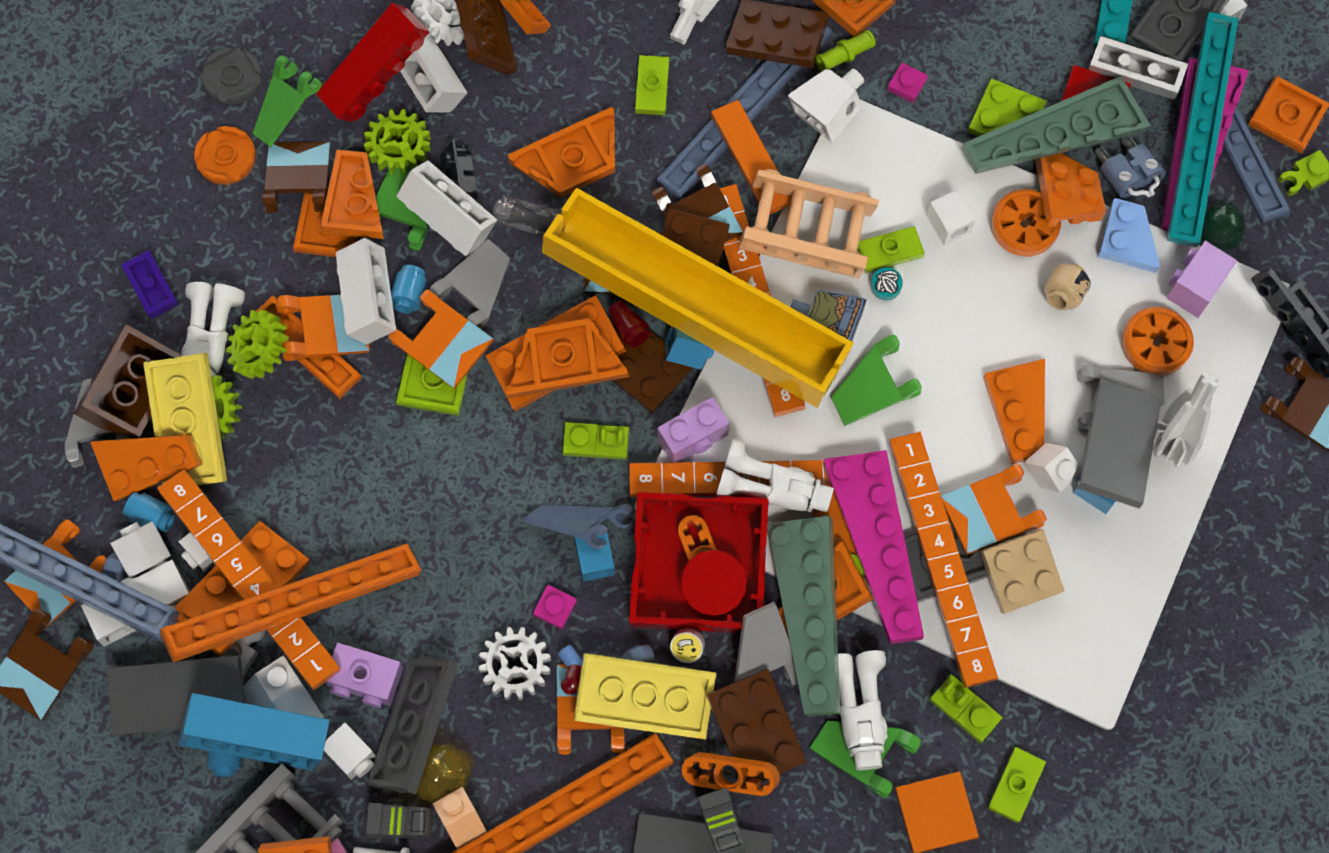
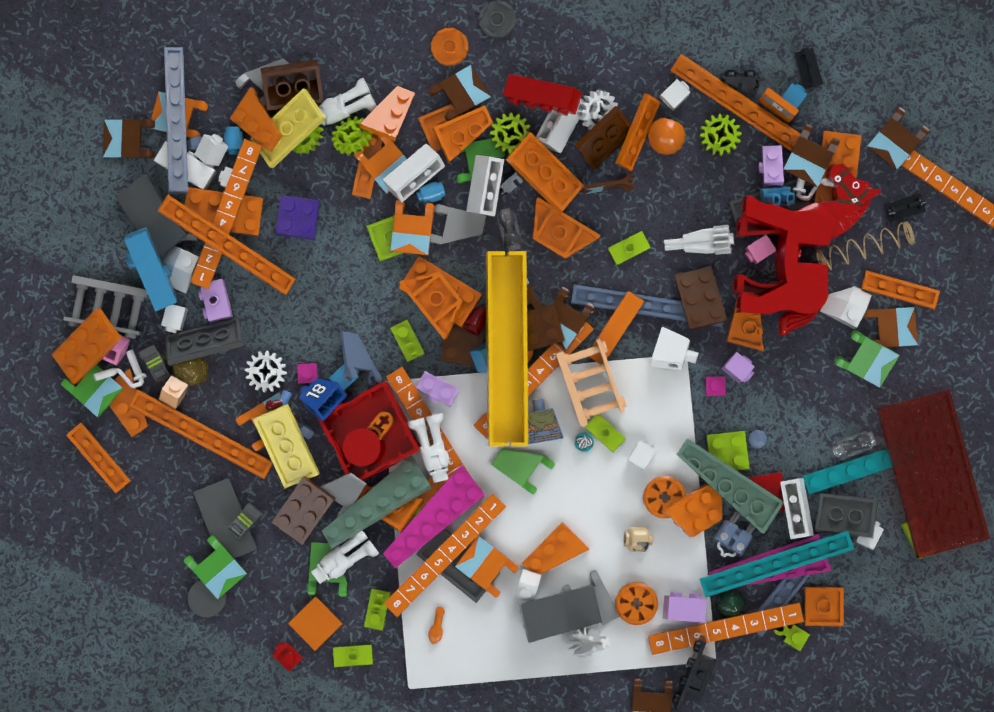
camera: 65 degrees right, 15 degrees up
dark purple plate [121,250,179,319] -> none
bright green flag [252,55,322,147] -> none
tile [670,628,705,663] -> none
orange beam [682,752,780,796] -> none
lime pin [816,29,876,71] -> none
tan plate [980,529,1065,614] -> none
light blue wing [1098,198,1160,273] -> none
none -> dark purple brick [275,195,321,241]
none -> blue torso [299,379,347,422]
none -> wing [359,86,415,142]
none -> orange piece [428,607,445,644]
none -> orange plate [505,132,584,213]
none -> reddish brown flag [583,174,636,194]
none -> orange tile [648,603,804,655]
none -> lavender brick [721,352,755,383]
none -> sand blue tile [748,430,767,449]

